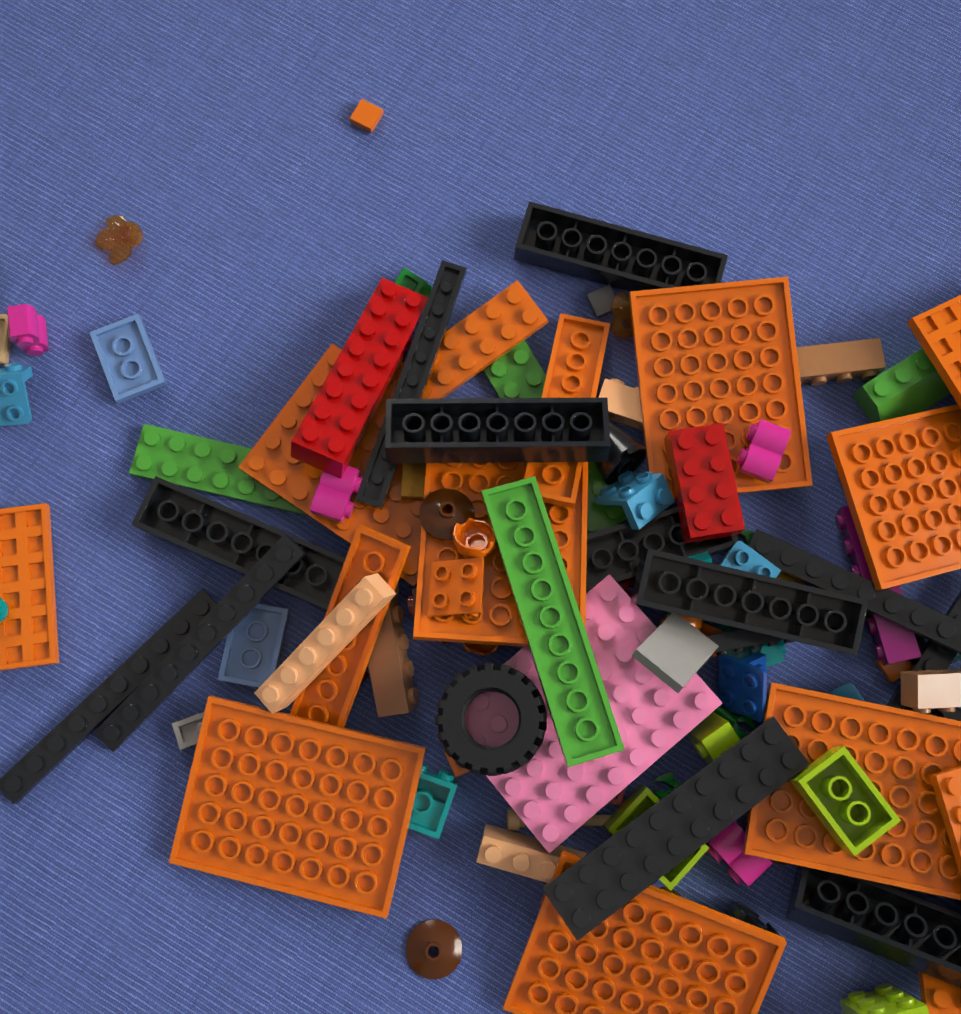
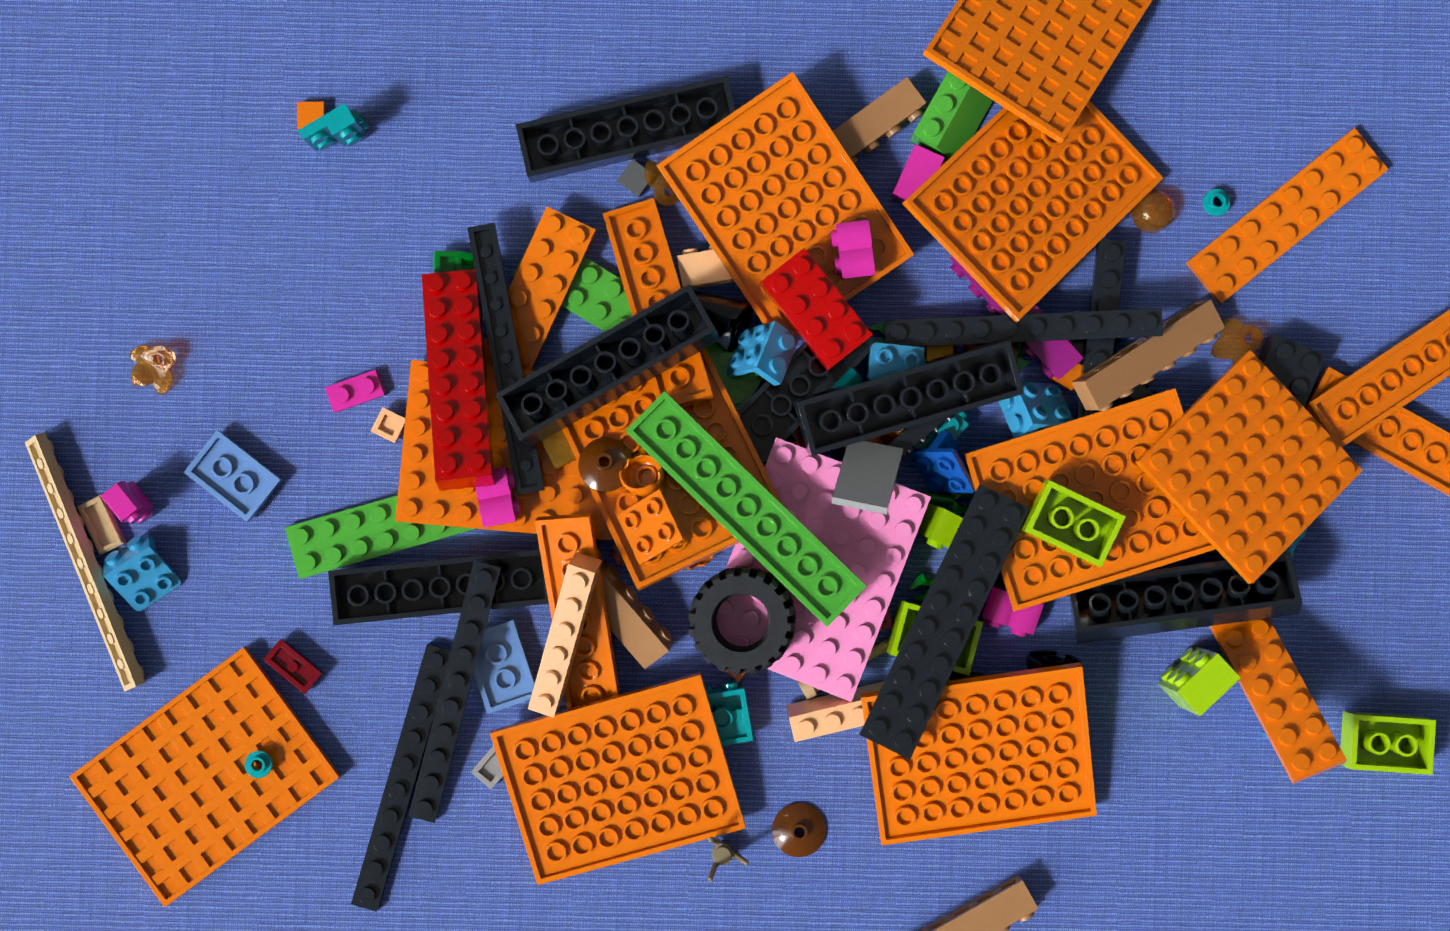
camera: 20 degrees left, 10 degrees up
none -> dark red plate [263,638,324,694]
none -> teal plate [298,103,369,151]
none -> dark pink plate [325,370,386,413]
none -> light nougat plate [371,407,405,444]
none -> dark tan plant [708,837,749,881]
none -> dark pink brick [891,144,945,203]
none -> dark azure bracket [998,381,1073,438]

